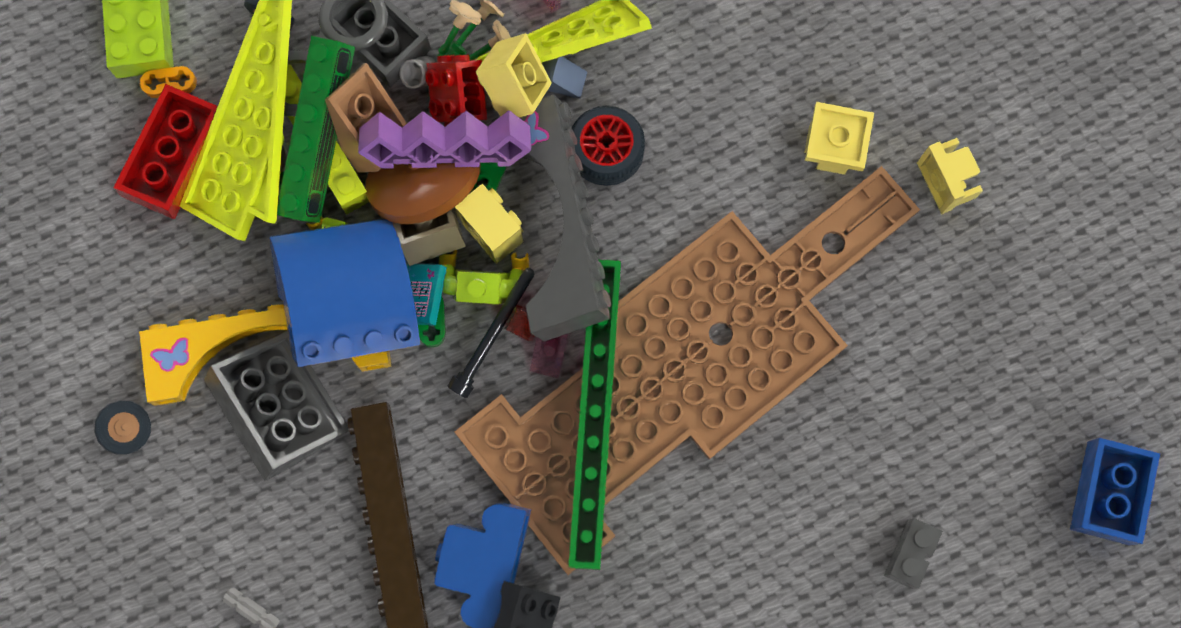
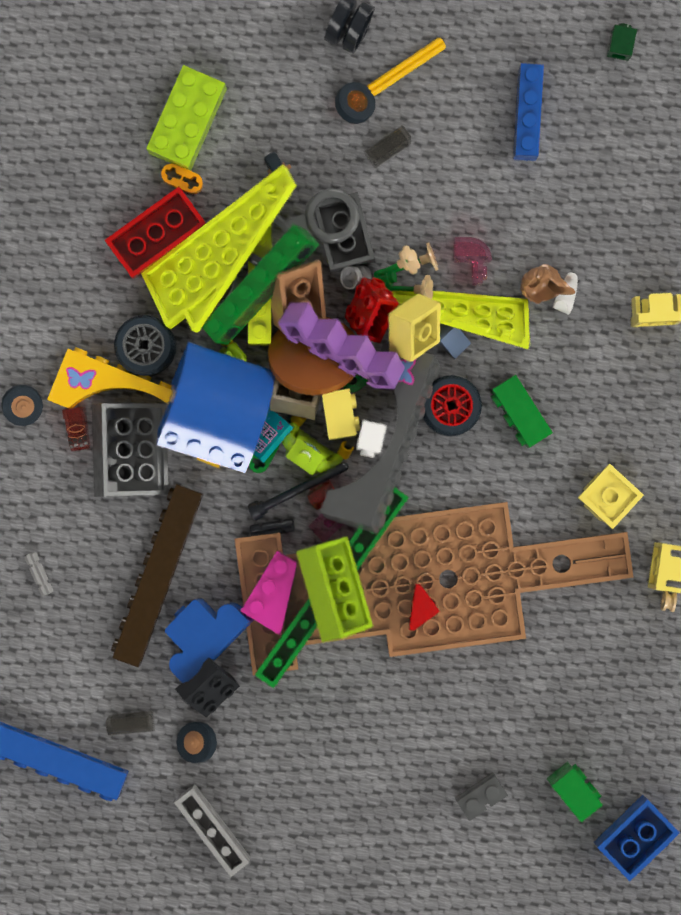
camera: 25 degrees right, 10 degrees up
none -> clear red leg [62,407,90,452]
none -> wheel [114,315,176,376]
none -> dark pink wedge [241,551,297,635]
none -> black axle [250,518,295,536]
none -> lime slope [296,537,373,642]
none -> white brick [356,420,386,458]
none -> red slope [408,583,440,631]
none -> green brick [490,375,553,448]
none -> green brick [546,761,603,823]
none -> tan bush [661,591,677,612]

